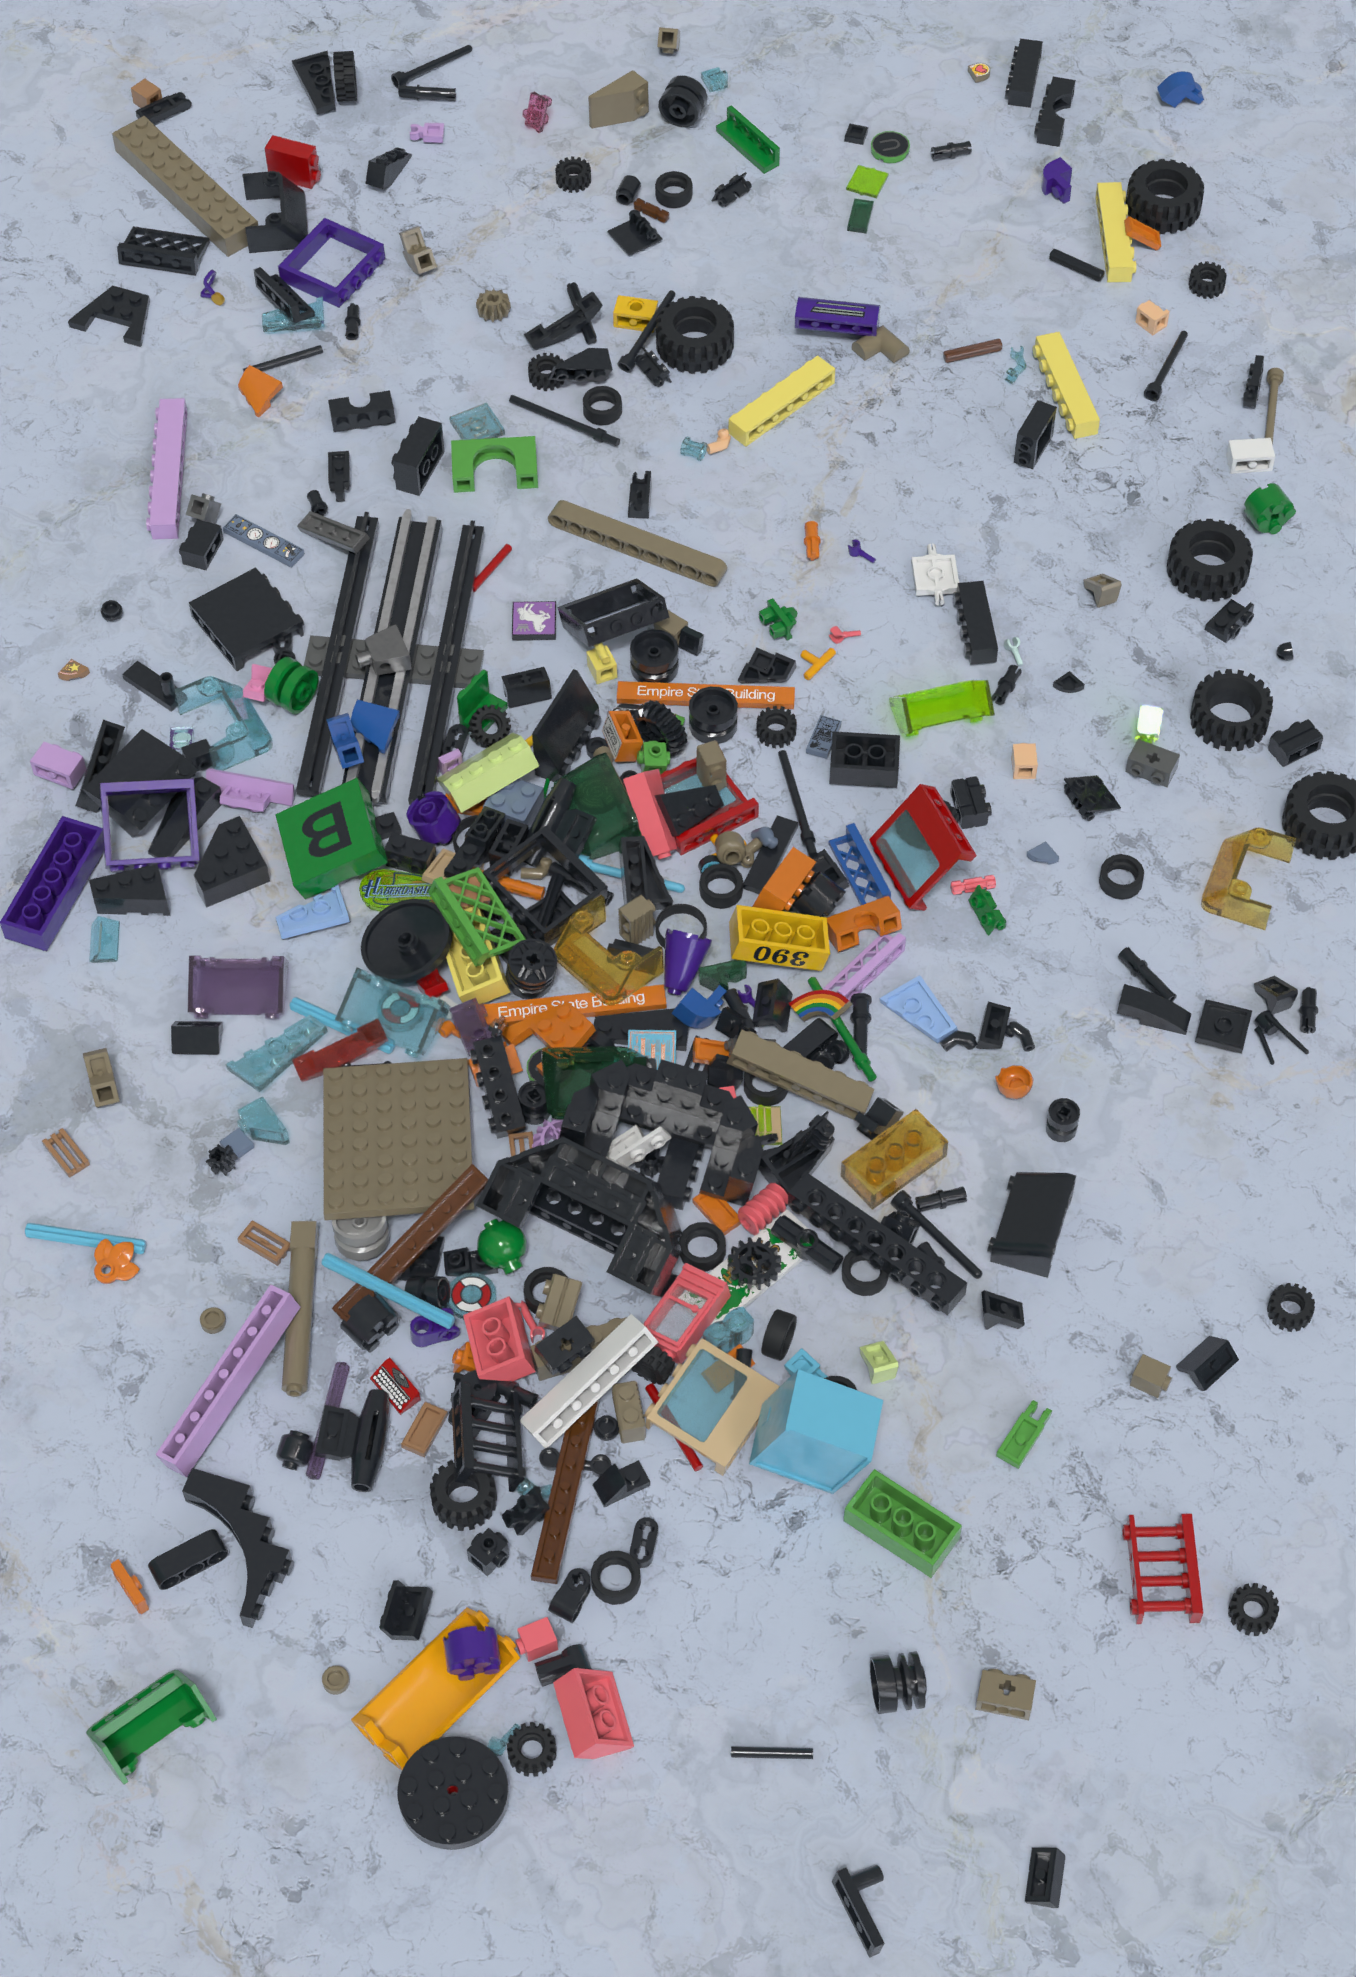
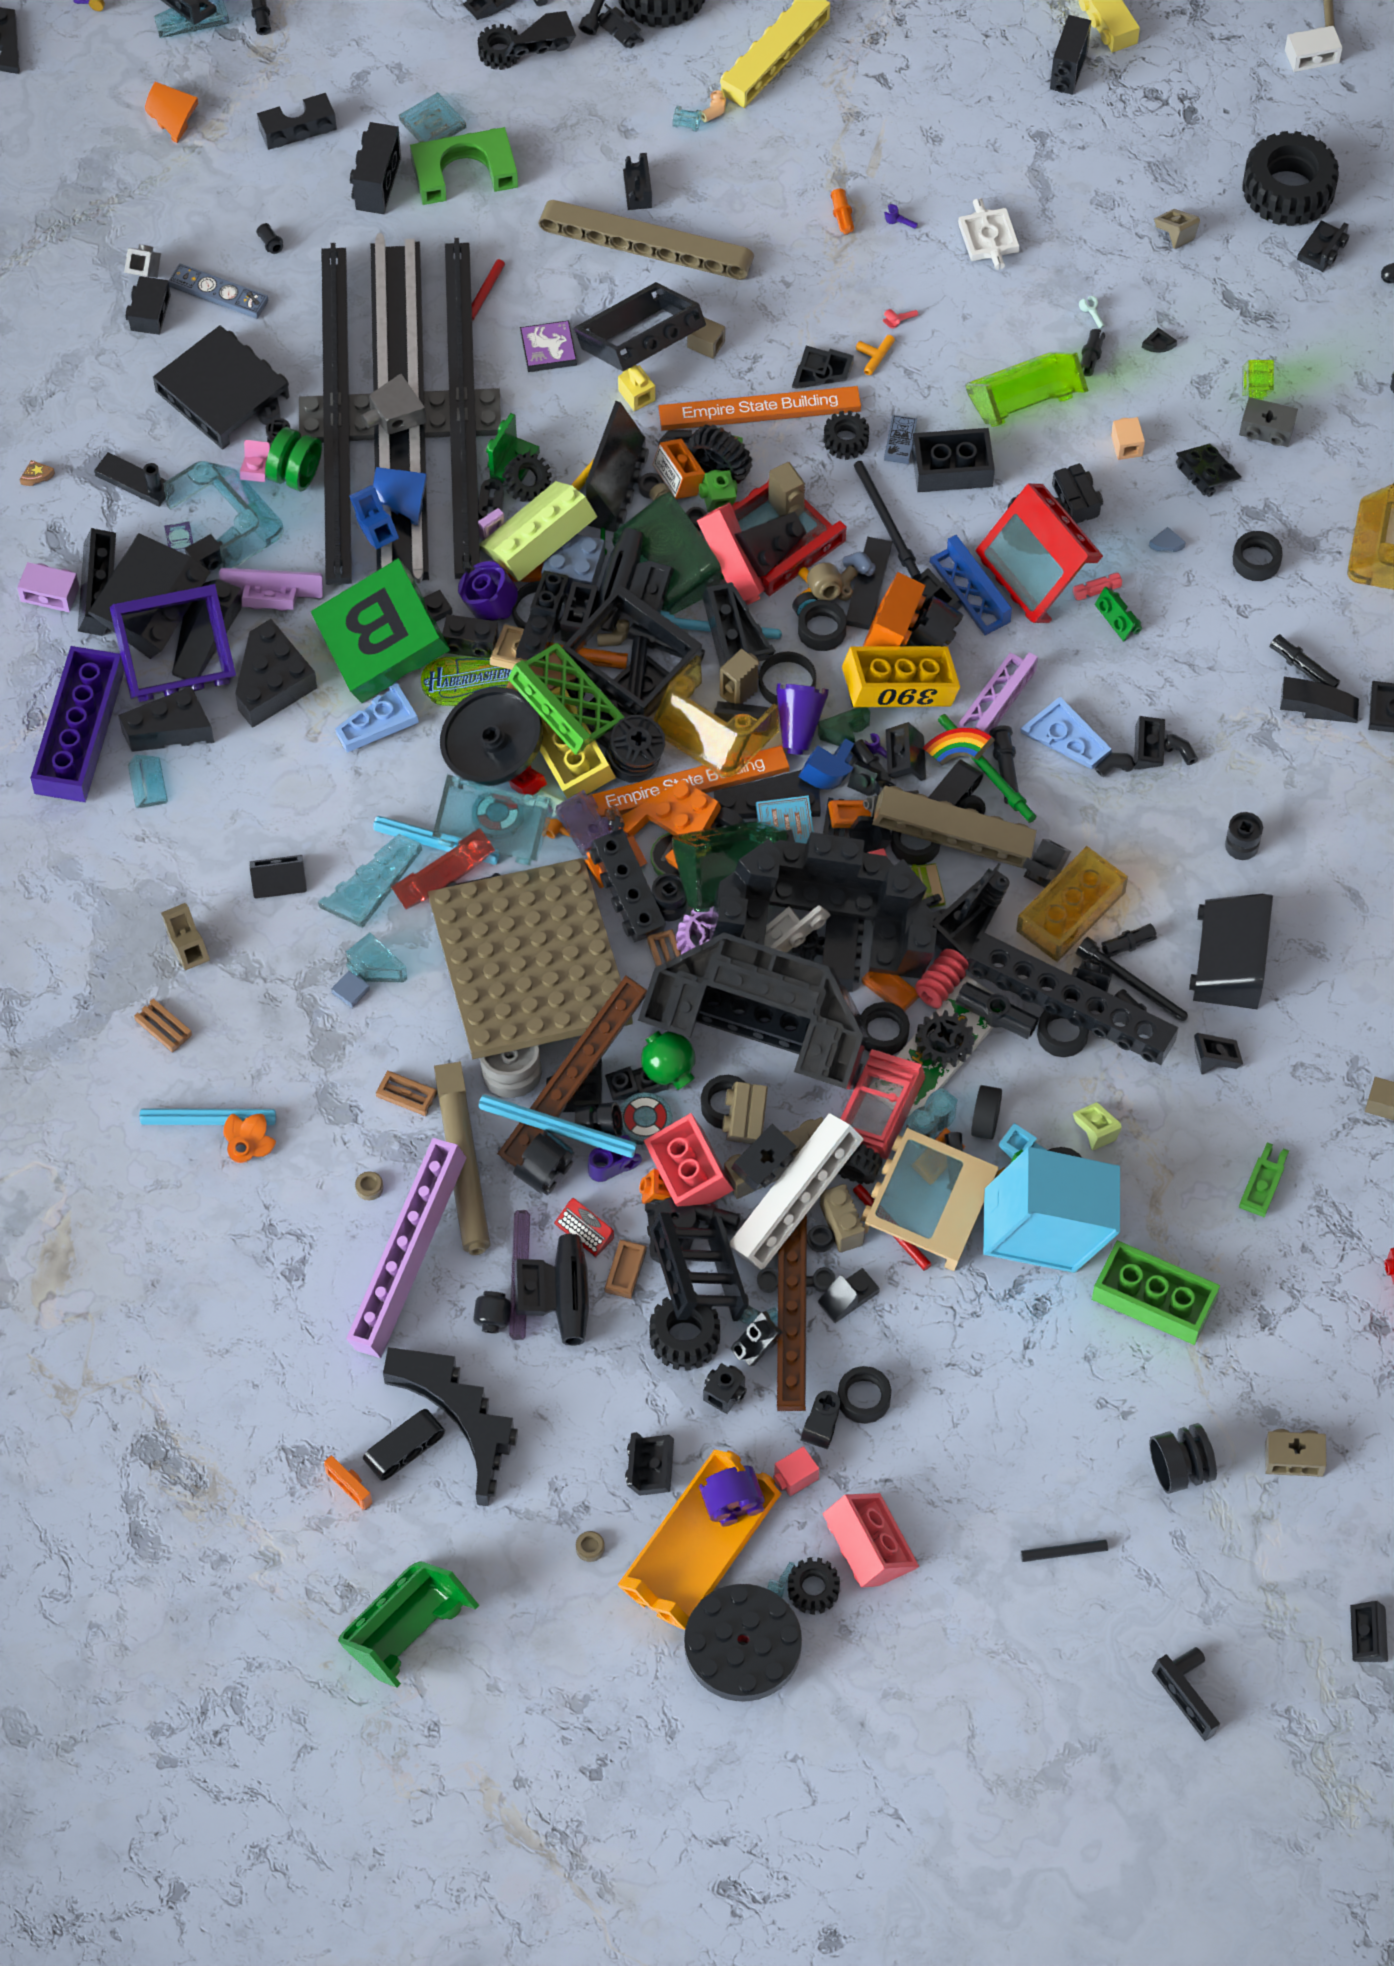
camera: 10 degrees left, 5 degrees up
black plate [101,600,123,621] -> none
lavender brick [146,398,188,539] -> none
clear purple windscreen [188,956,289,1020] -> none
black gear [206,1144,238,1176] -> none
black bar [243,345,323,373] -> none
flat silver tile [297,511,370,554] -> none
black hinge [328,451,350,502] -> none
black hinge [501,667,552,708] -> none
black bar [509,395,620,447] -> none
coral piece [515,1300,546,1343] -> none
black piece [534,1644,592,1687] -> none
black tyre [583,386,622,425] -> none
black wheel [630,629,679,683] -> none
black beam [630,1517,658,1568] -> none
black plate [678,626,704,656] -> none
black wheel [689,686,738,744] -> none
green hips [759,598,798,641] -> none
orange arch [827,896,902,952] -> none
black plate [827,1040,850,1064] -> none
black brick [953,581,998,665] -> none
orange hair [995,1065,1034,1099] -> none
black tyre [1190,669,1273,751] -> none
green brick [1244,483,1296,534] -> none

